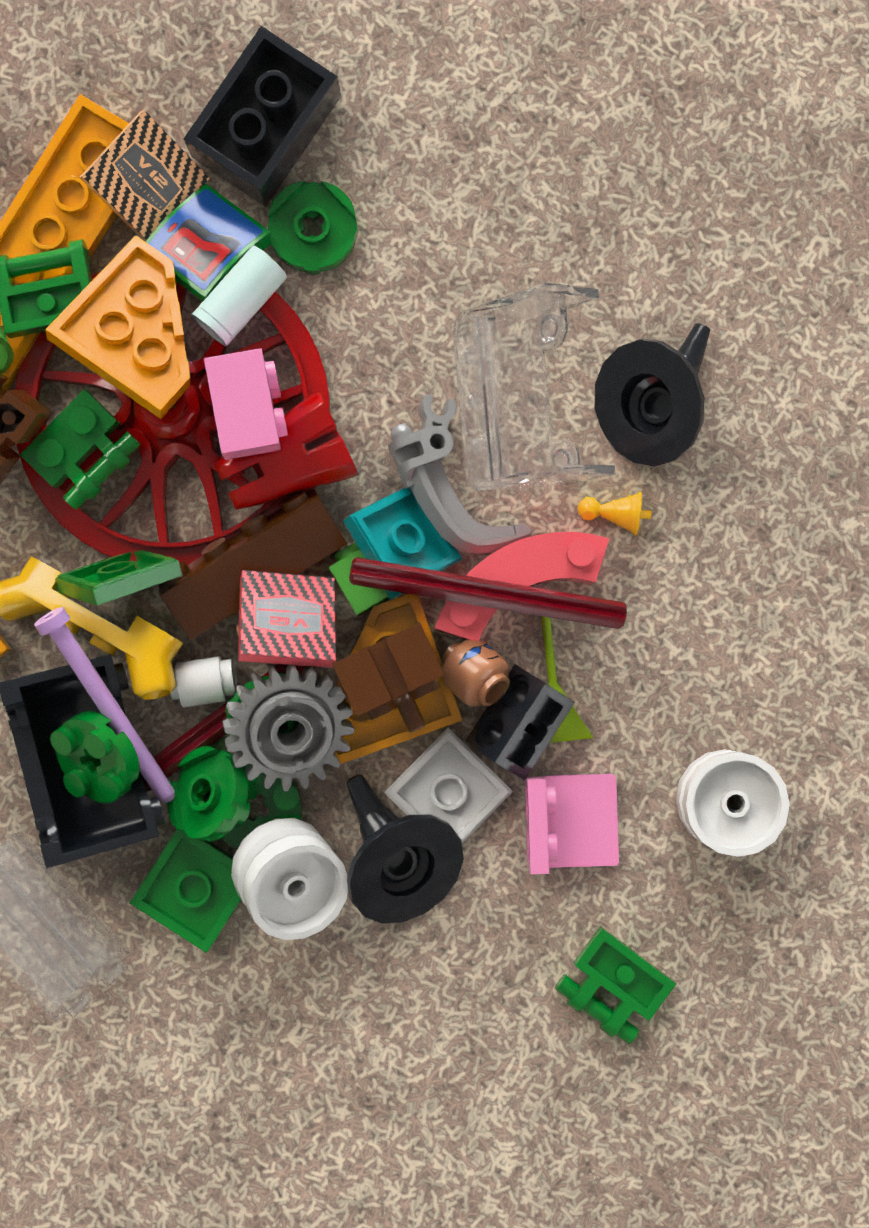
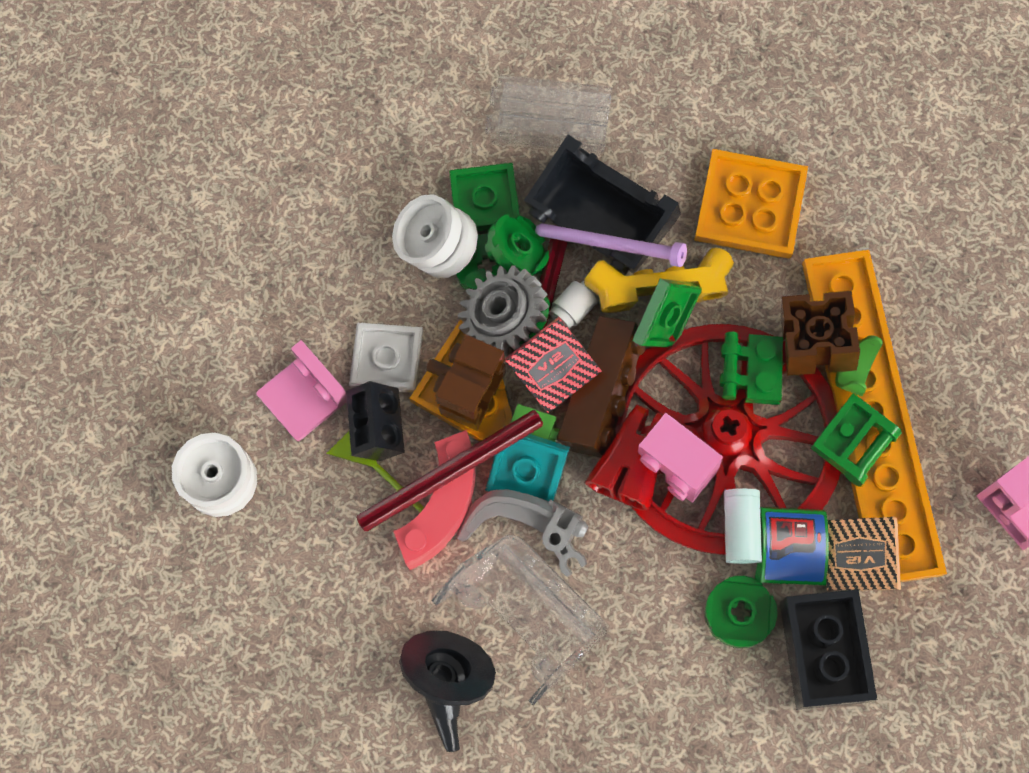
camera: 145 degrees right, 15 degrees down
light orange plate [45,235,190,419] -> none
green plate [50,711,140,803] -> none
black piece [346,774,464,924] -> none
nougat head [441,639,510,707] -> none
green plate [555,926,676,1044] -> none
yellow piece [577,491,652,536] -> none

